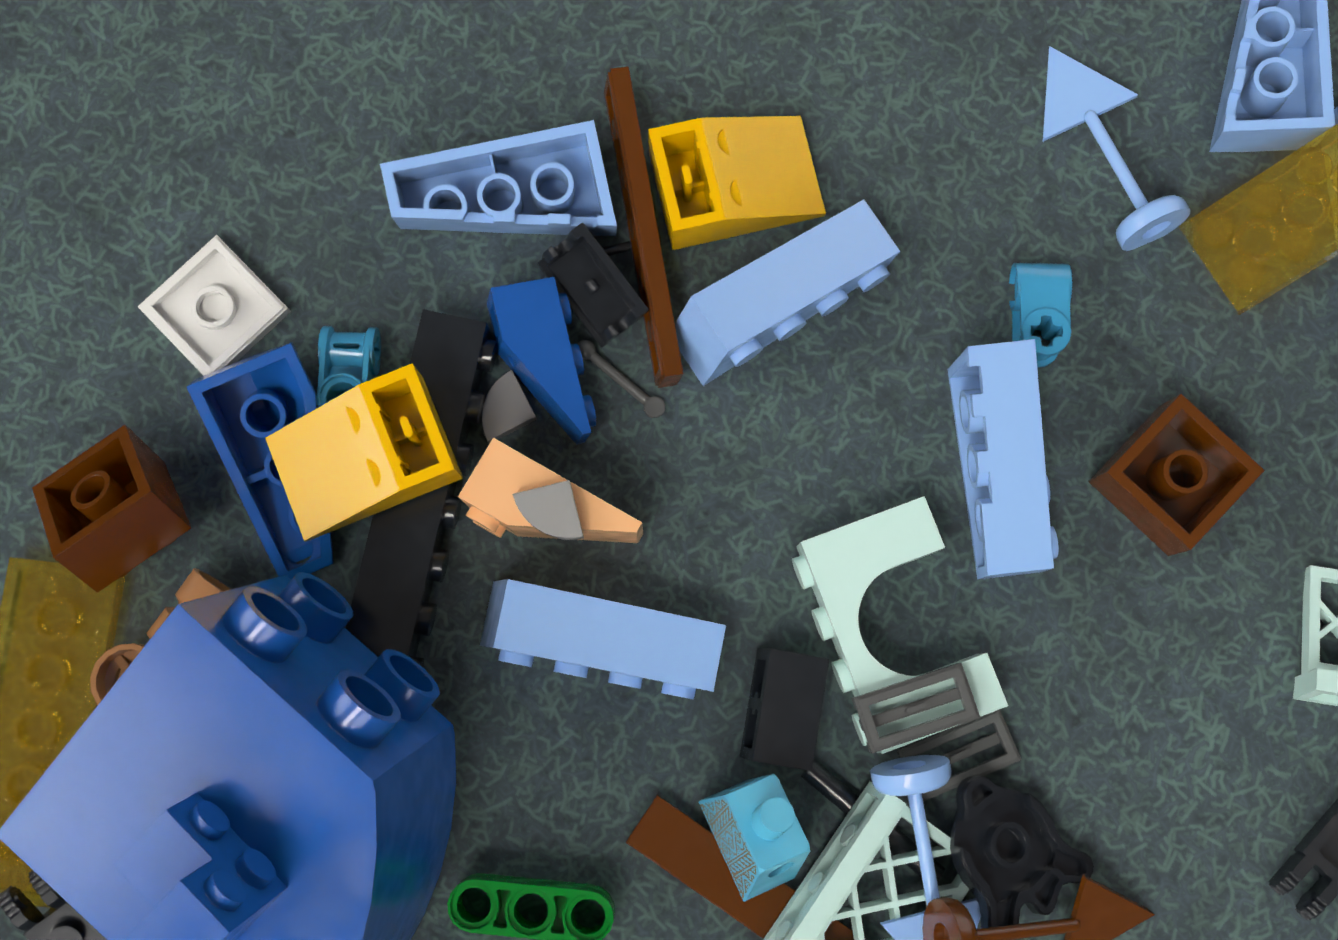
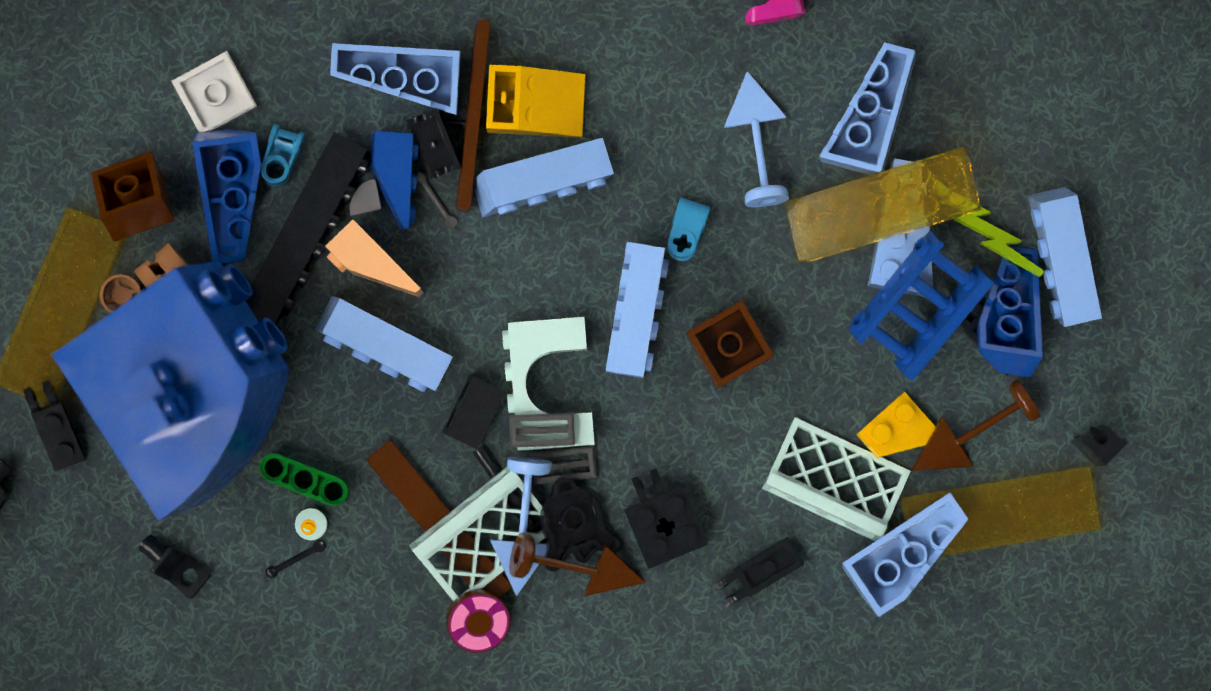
camera: 15 degrees right, 5 degrees up
yellow slope [265,363,463,542] -> none
light grey tile [513,480,584,540] -> none
medium azure torso [699,774,810,902] -> none
none -> black hinge [624,469,708,569]

